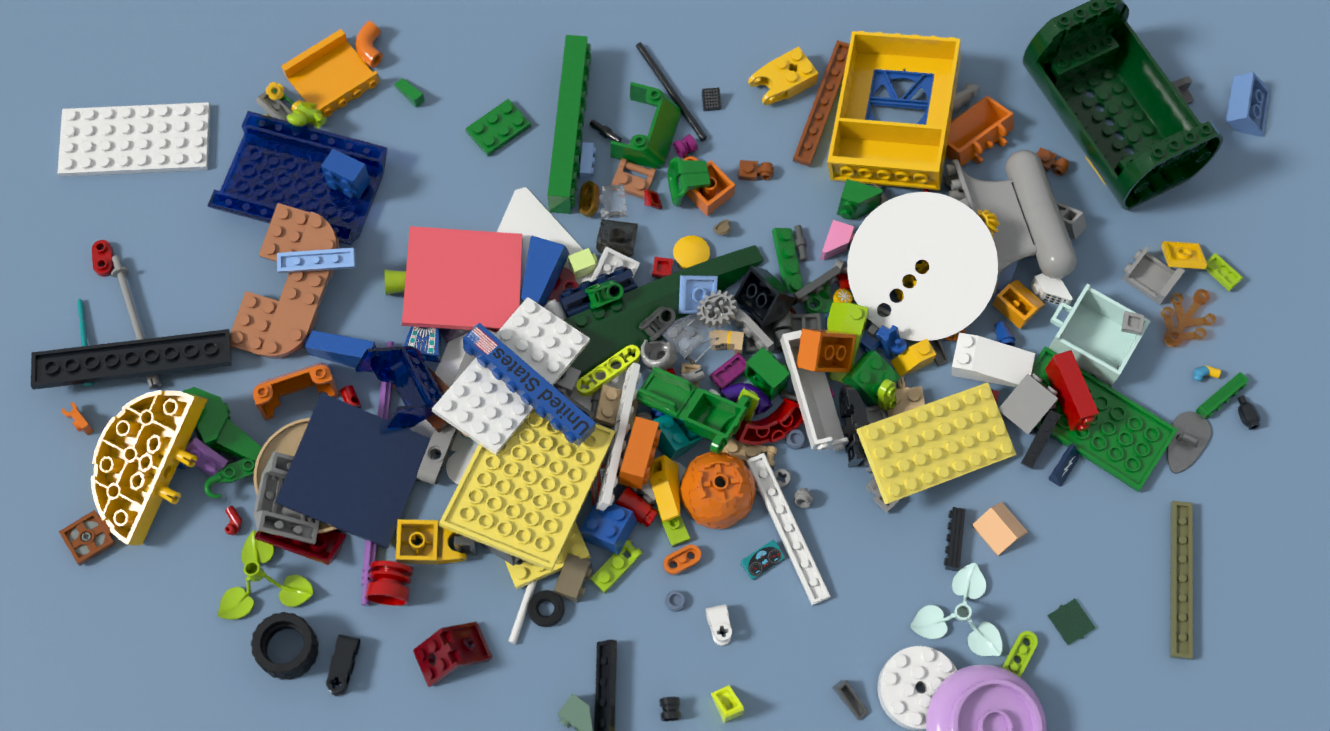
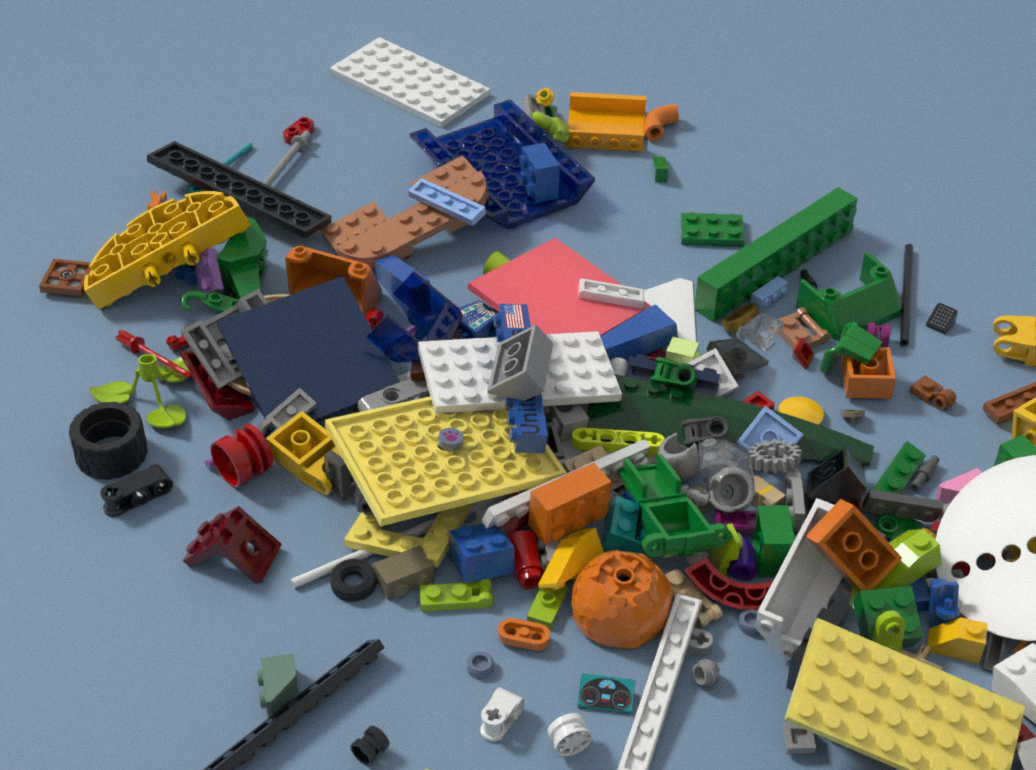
camera: 45 degrees right, 25 degrees down
none -> red piece [116,330,193,378]
none -> light grey hinge [256,388,317,441]
none -> sand blue tile [438,428,463,451]
none -> light grey slope [487,324,554,401]
none -> white wheel [547,713,592,756]
none -> white tile [578,278,644,309]
none -> light grey piece [709,467,755,513]

